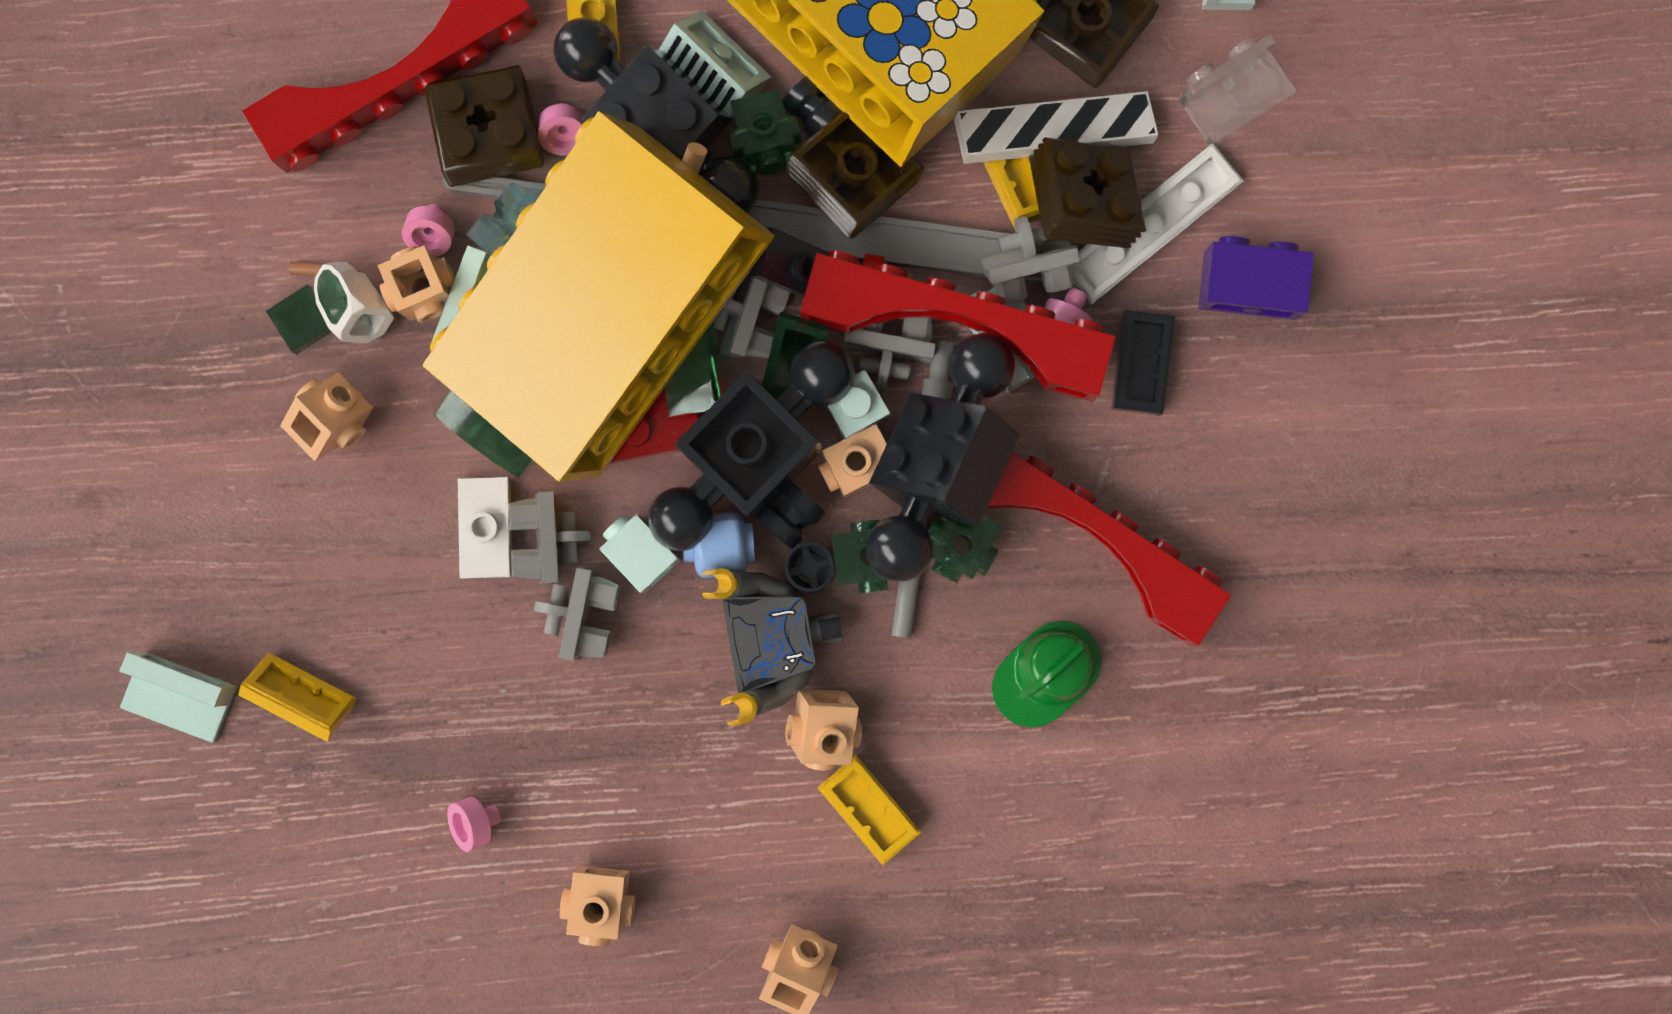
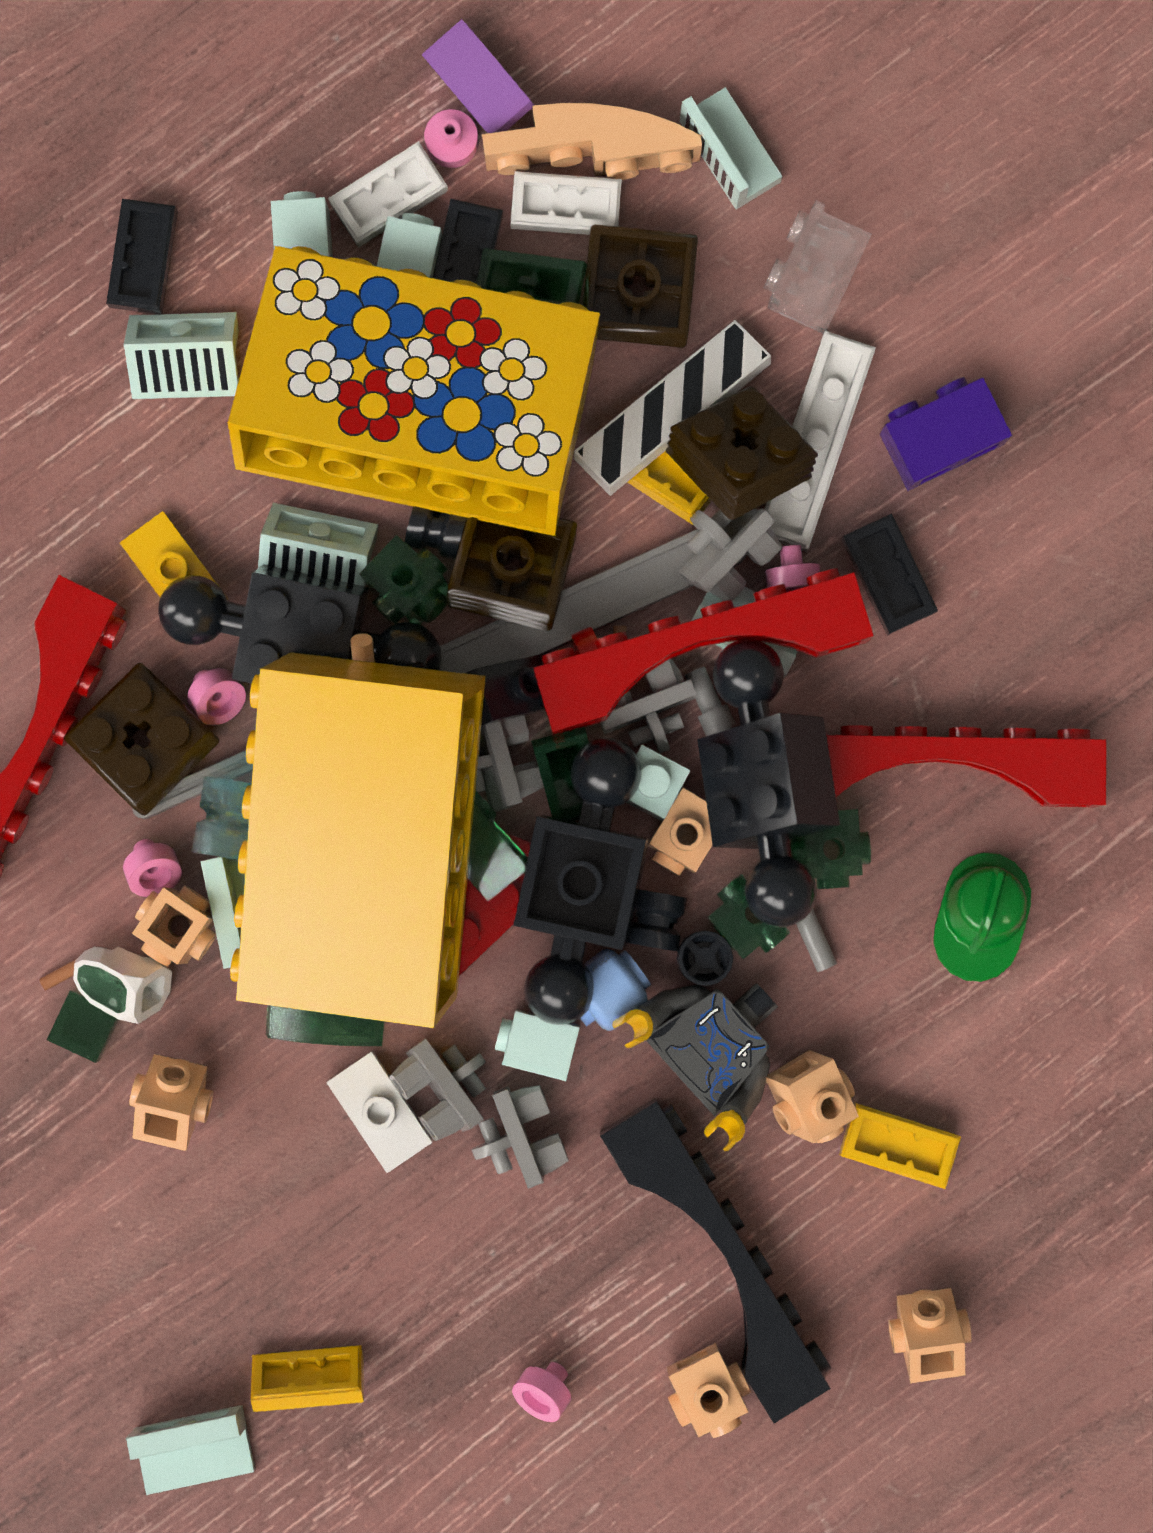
camera: 30 degrees left, 0 degrees up
none -> black arch [600,1098,832,1424]

